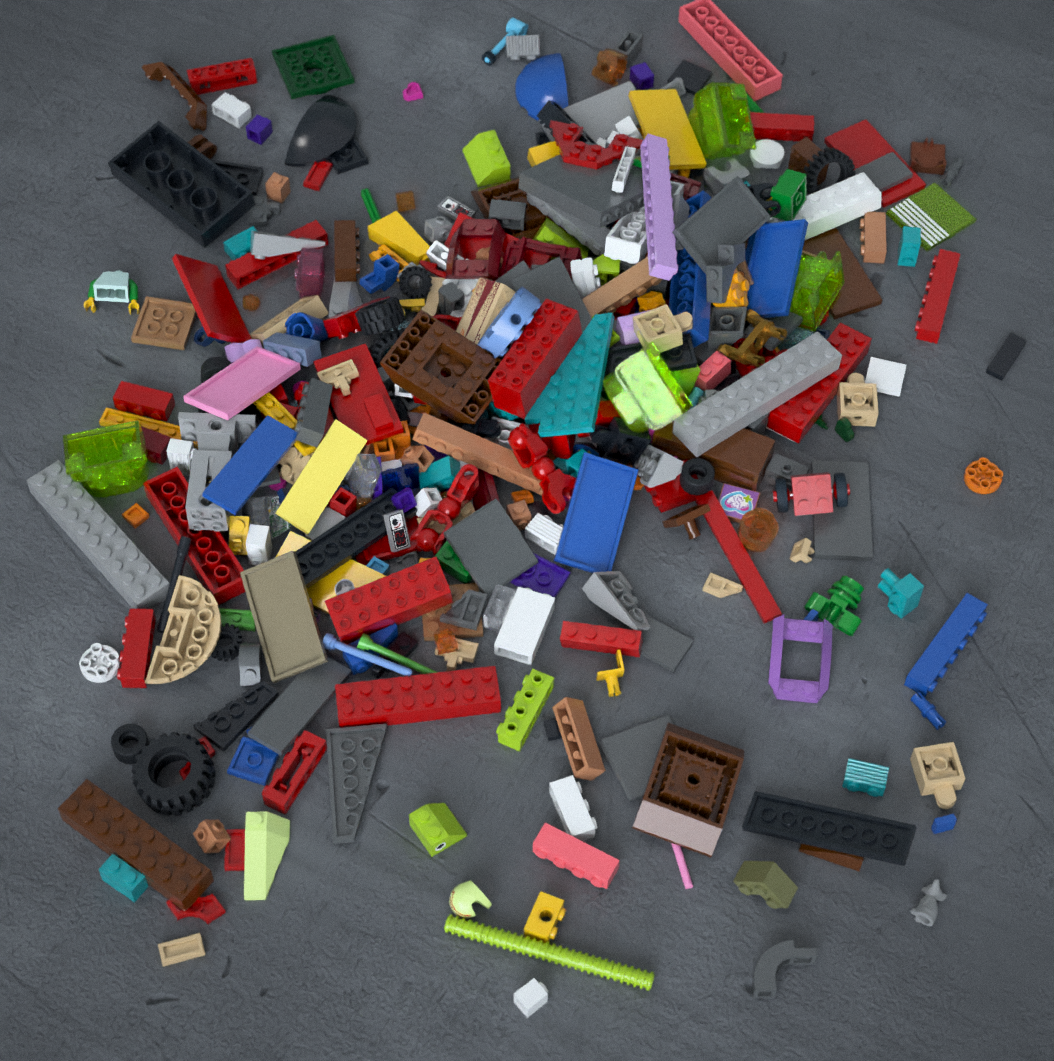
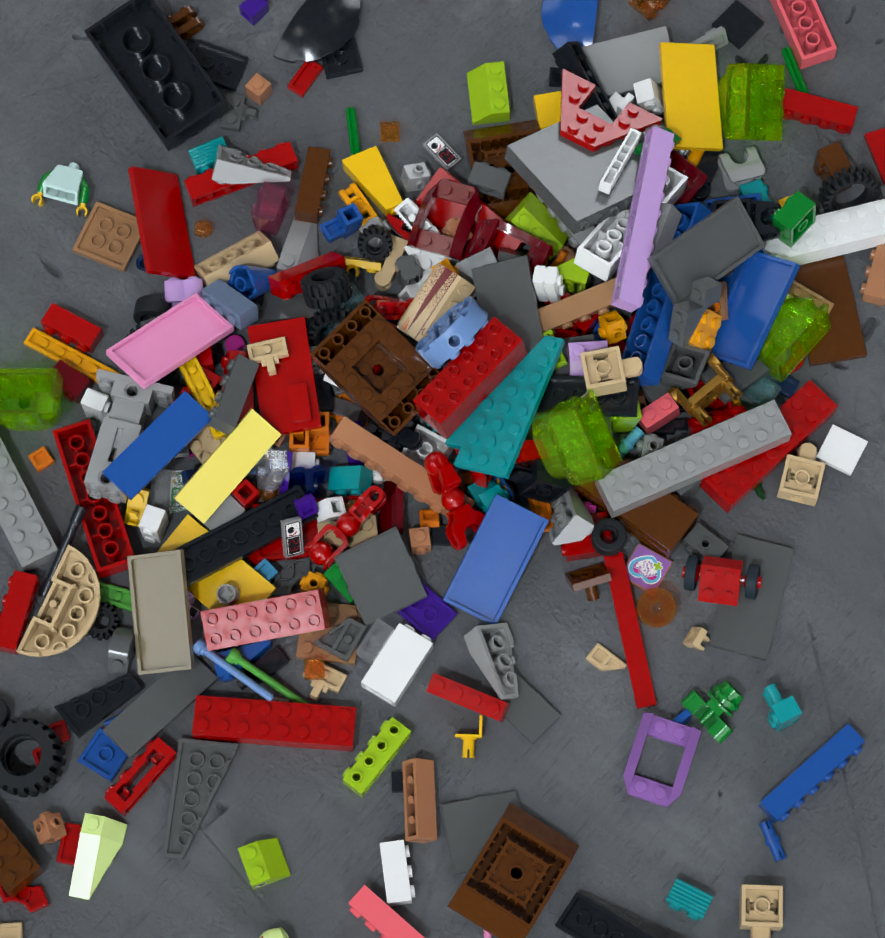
camera: 15 degrees right, 15 degrees up
flat silver sticker [258,250,324,290] -> none
nougat brick [400,445,435,473] -> none
white brick [525,513,563,555] -> none
dark purple brick [630,62,654,90] -> none
white tile [750,139,784,169] -> none
dark green tile [834,417,854,442] -> none

